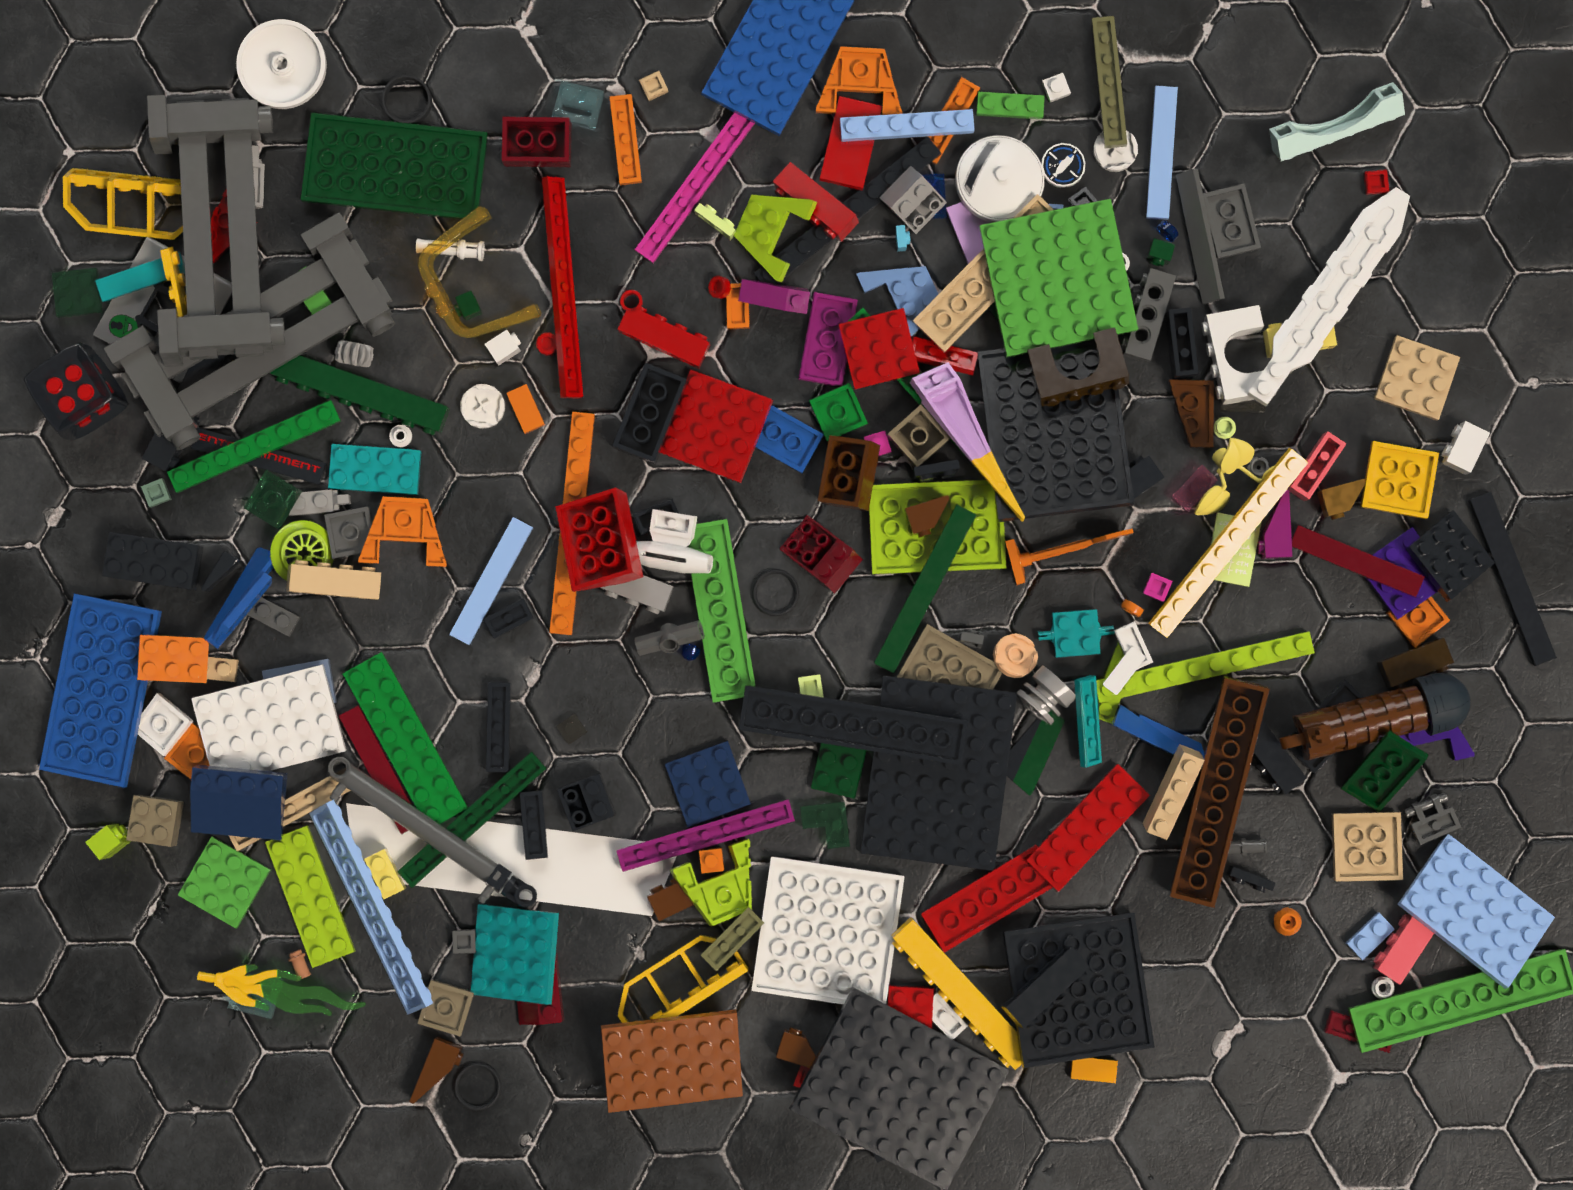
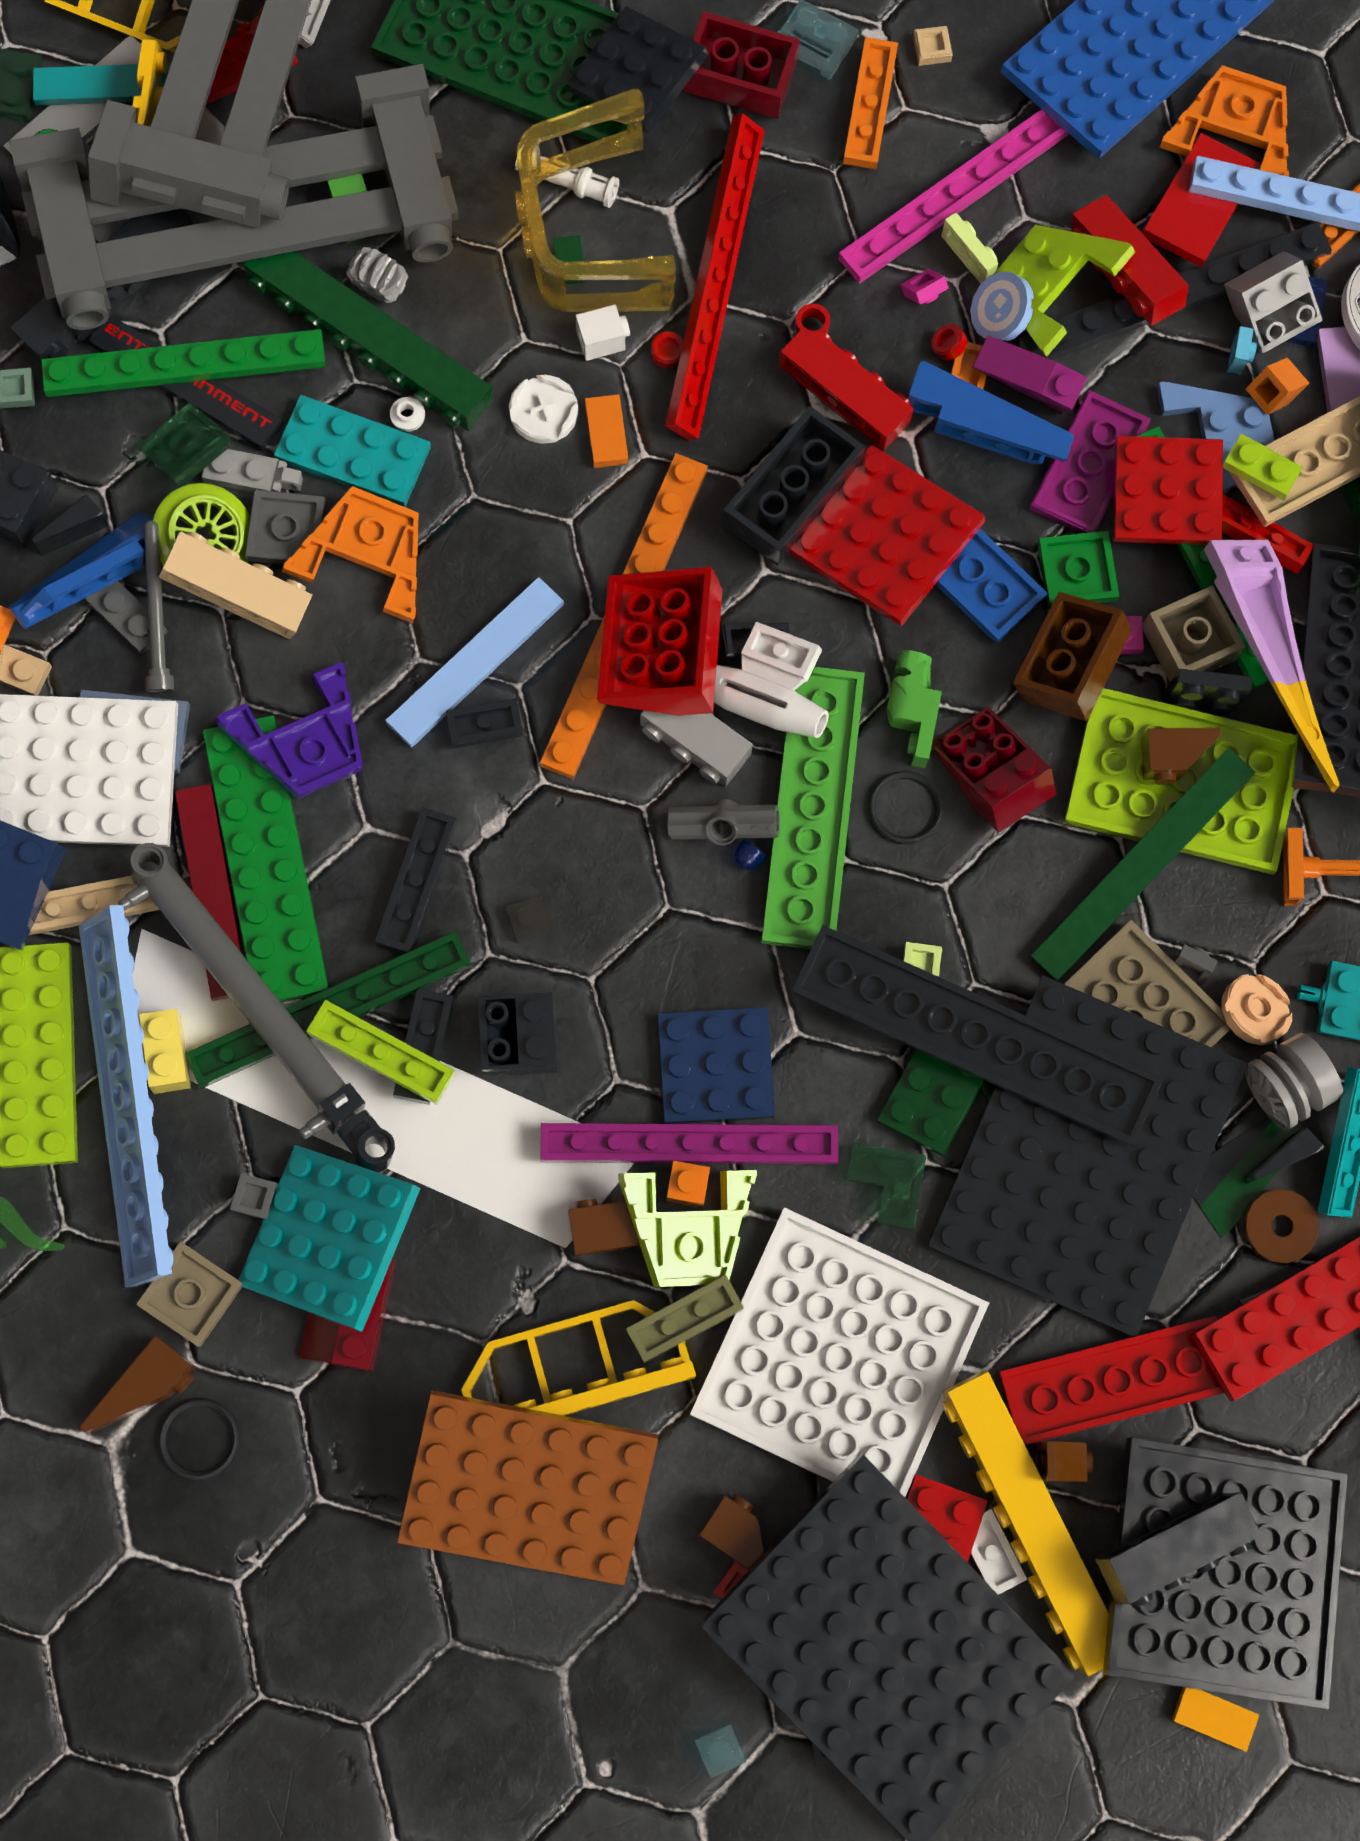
camera: 10 degrees right, 10 degrees down
none -> dark grey piece [144,520,174,693]
none -> dark purple wing [216,662,363,800]
none -> lime plate [306,1000,455,1105]
none -> black plate [566,6,708,134]
none -> clear light blue plate [695,1724,746,1778]
none -> bright green plate [886,650,942,769]
none -> dark pink plate [900,268,949,305]
none -> blue wedge [908,361,1074,464]
none -> light blue tile [970,272,1034,341]
none -> reddish brown slope [1035,1441,1093,1482]
none -> lime plate [1223,433,1303,501]
none -> reddish brown tile [1243,1189,1319,1264]
none -> black slope [1244,1128,1325,1183]
none -> orange brick [1245,357,1309,415]

